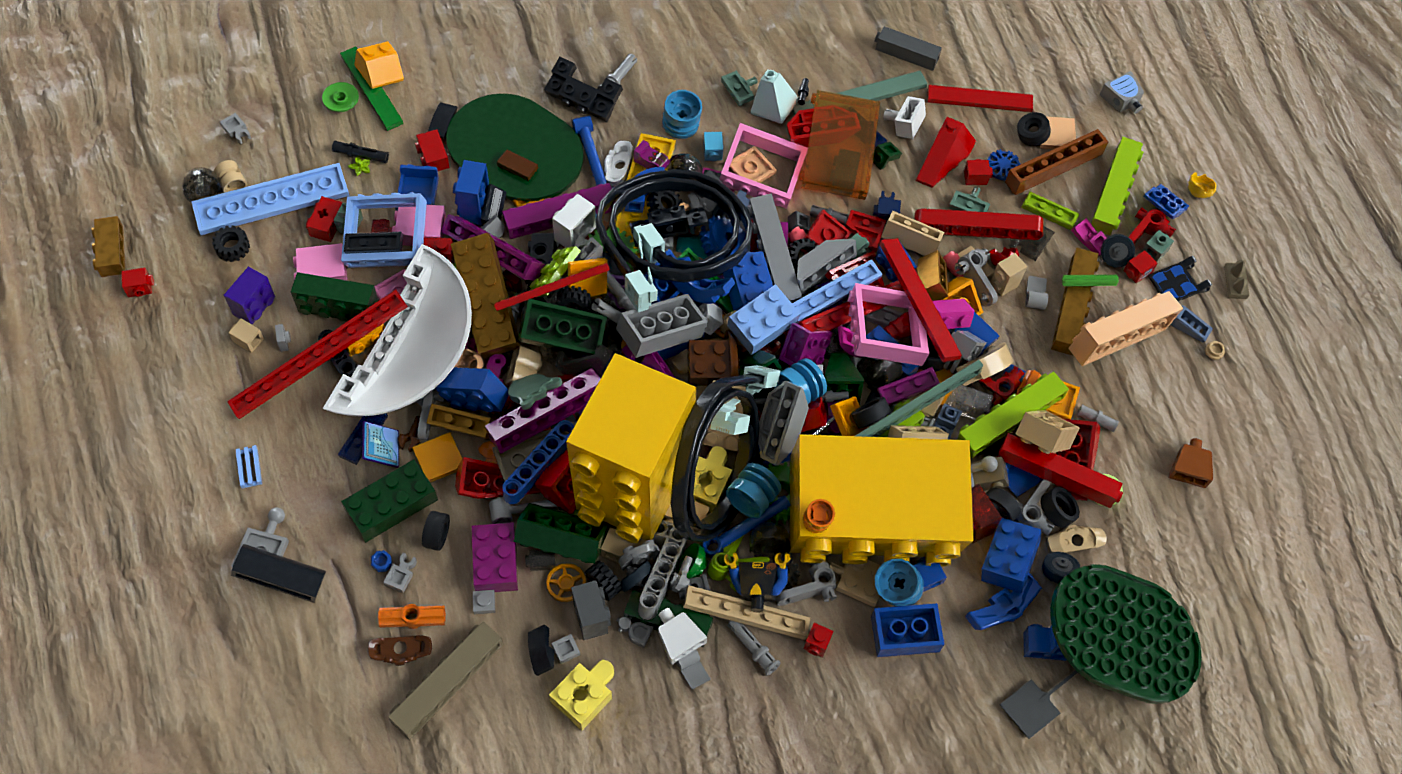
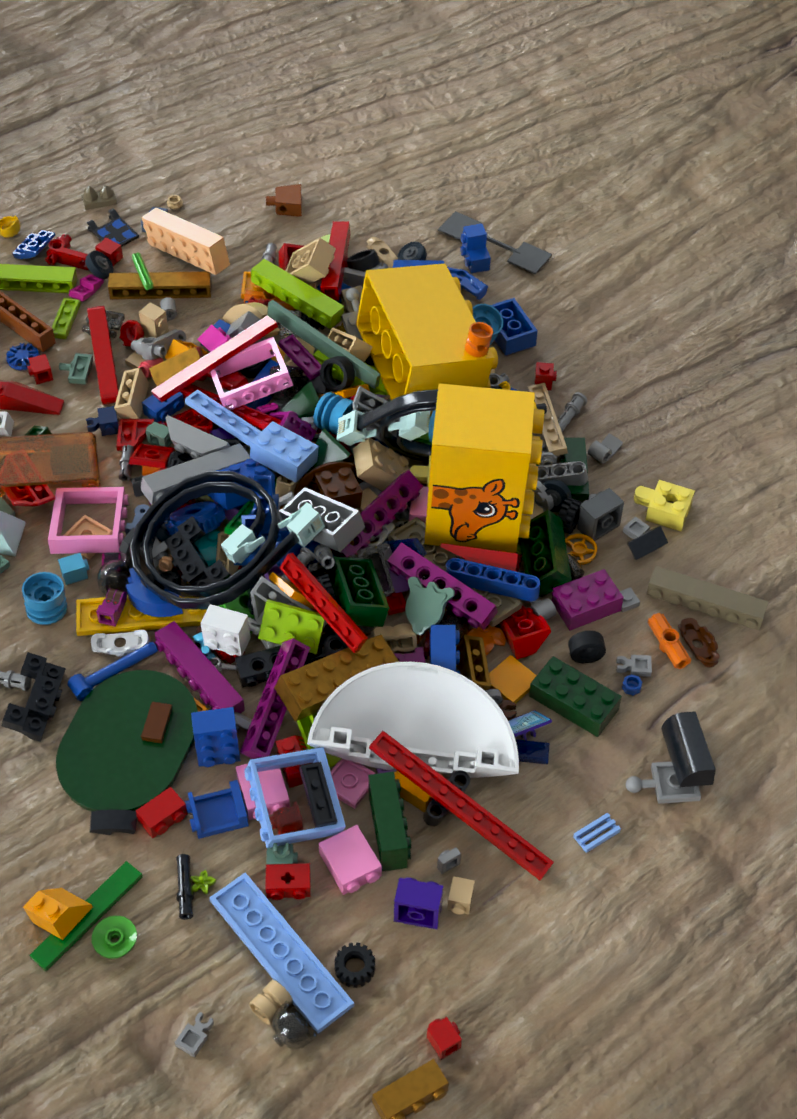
camera: 105 degrees left, 10 degrees down
light grey tile [628,622,653,648] -> none
white torso [658,608,707,664] -> none
dark green tile [1050,564,1202,704] -> none
sand green brick [1142,230,1174,262] -> none

